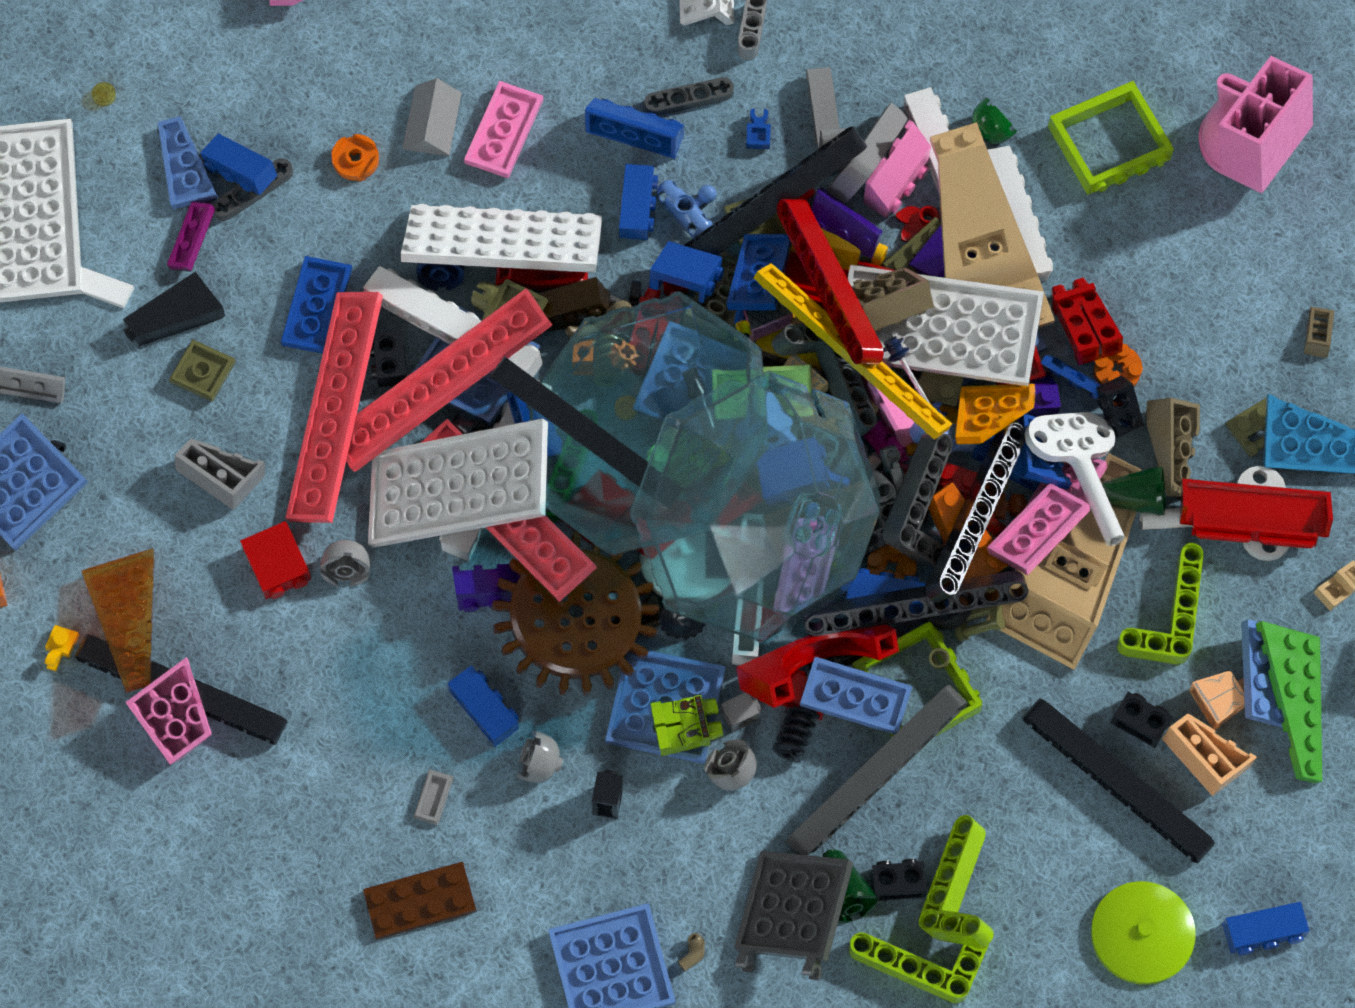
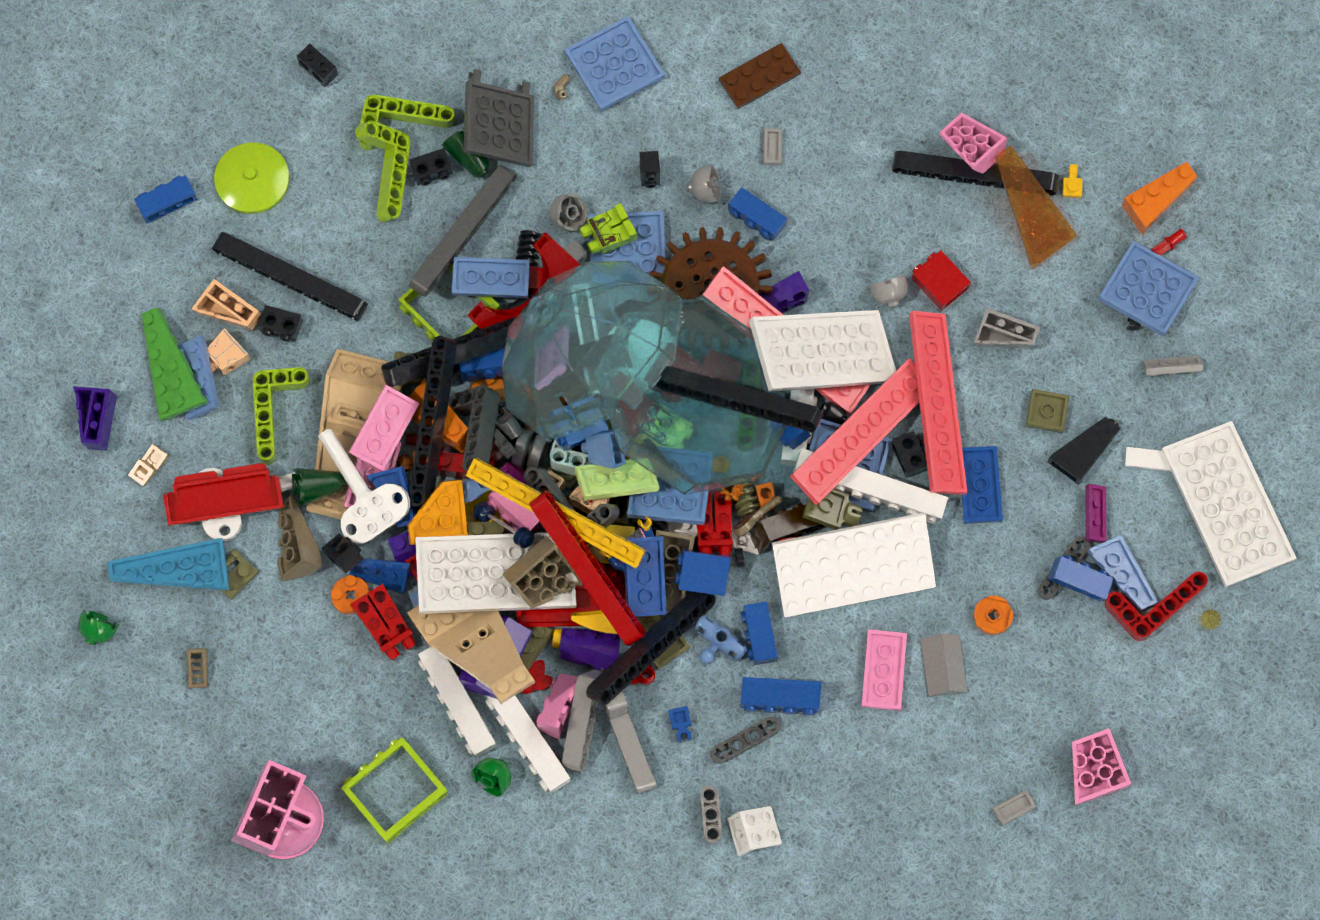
camera: 165 degrees right, 5 degrees up
olive hinge [929,648,950,669] -> none
none -> red beam [1104,571,1208,642]

